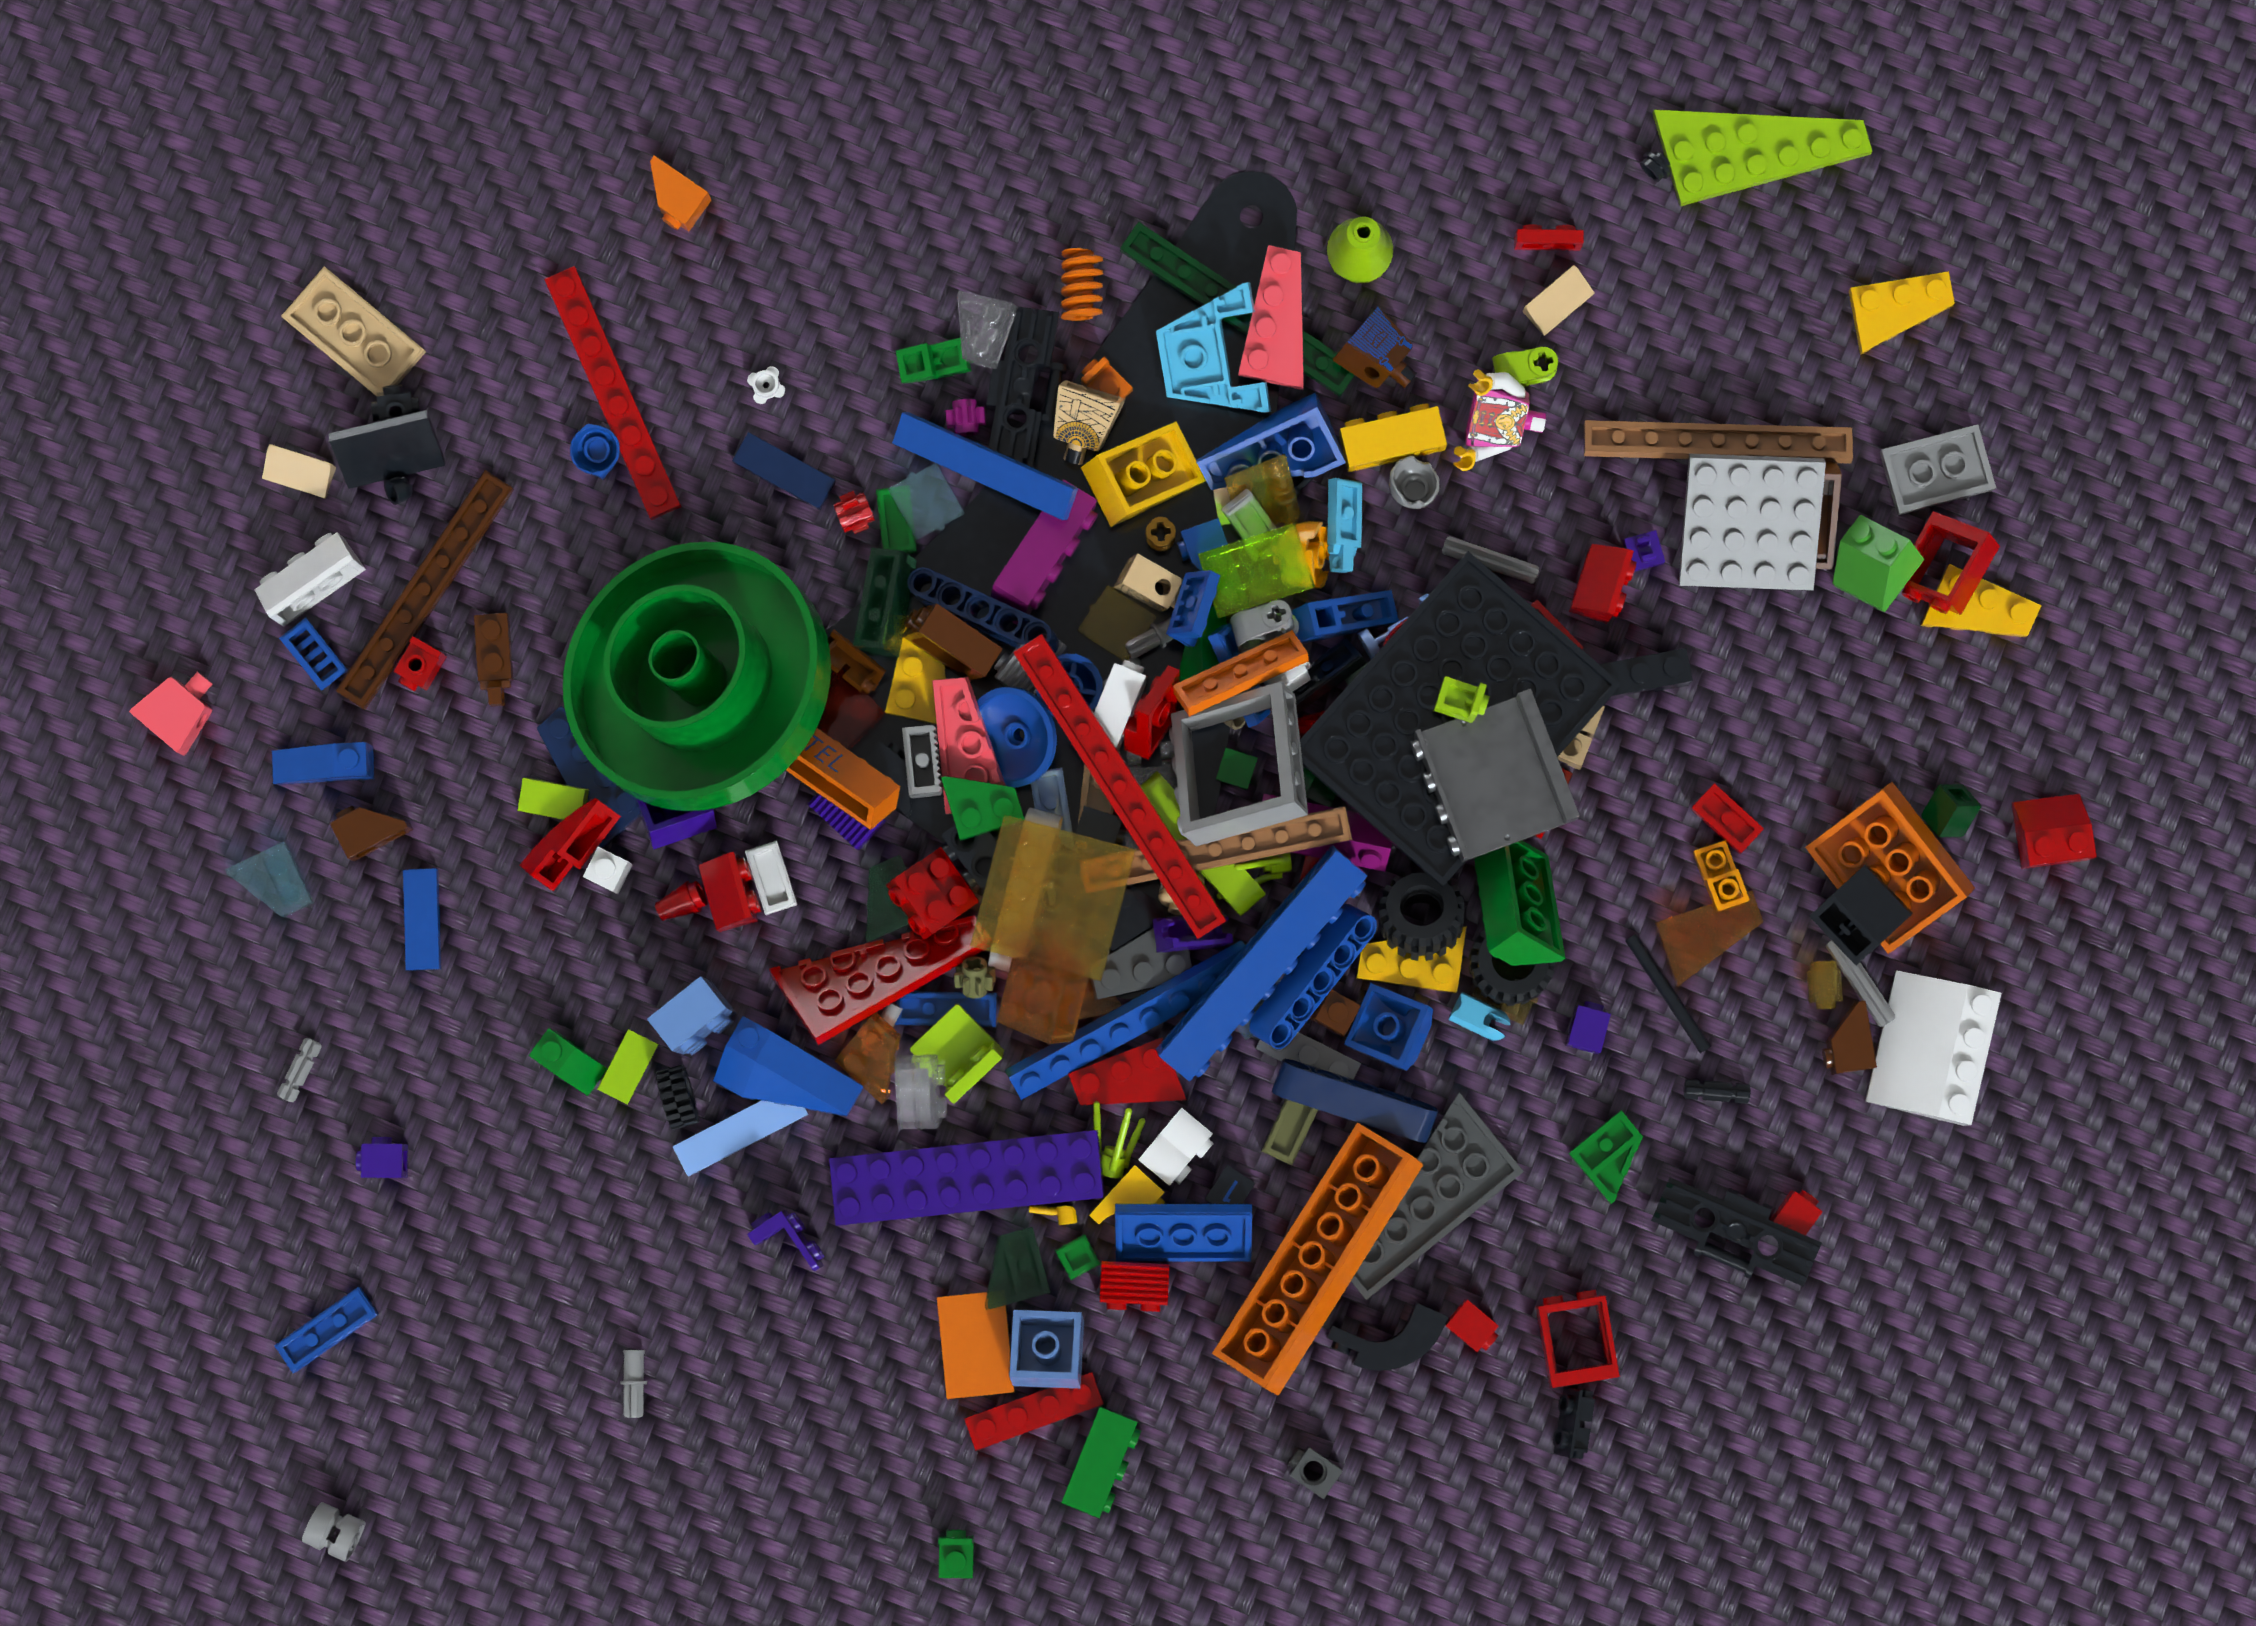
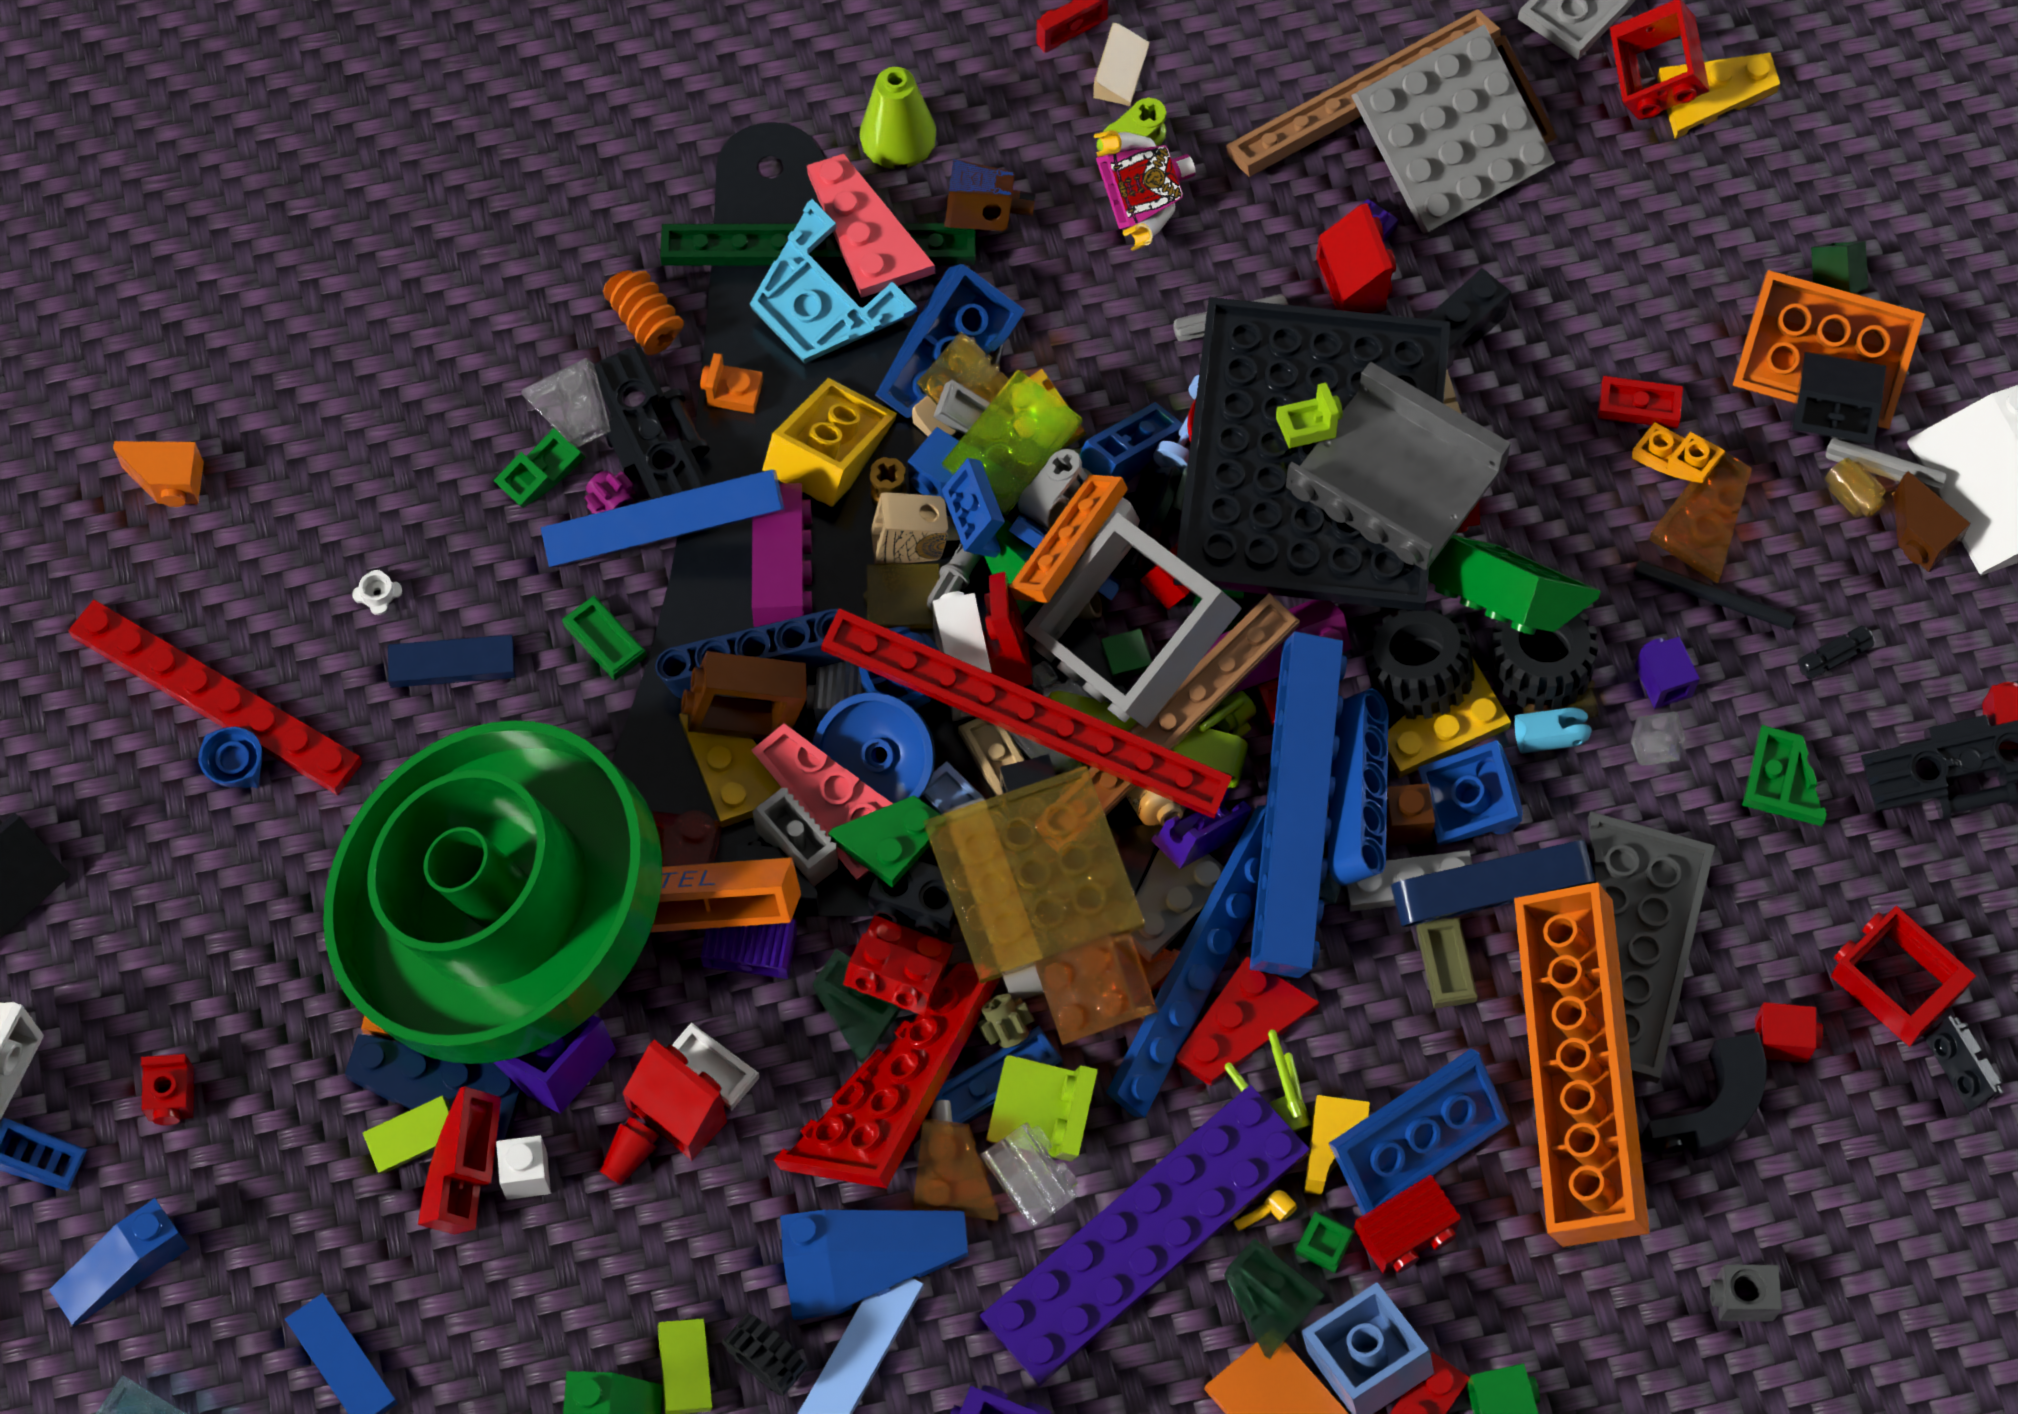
camera: 40 degrees left, 20 degrees down
reddish brown slope [330,806,413,861] -> none
reddish brown tile [336,470,514,710] -> none
black hinge [384,476,413,505] -> none
reddish brown hinge [474,613,513,707] -> none
medium blue brick [647,976,736,1055] -> none
reddish brown hinge [828,629,886,694] -> none
red gear [833,490,875,534] -> none
clear green brick [853,548,917,658] -> none
clear light blue piece [888,463,965,540] -> none
tan torso [1053,380,1125,465] -> none
white brick [1138,1108,1214,1186] -> none
black brick [1205,1165,1255,1204] -> none
medium azure hinge [1327,478,1362,573] -> none
yellow brick [1339,403,1447,473] -> none
light grey hair [1389,456,1439,509] -> none
bright green slope [1833,515,1924,613] -> none
red slope [2012,794,2097,869] -> none
none -> clear slope [1631,712,1685,766]

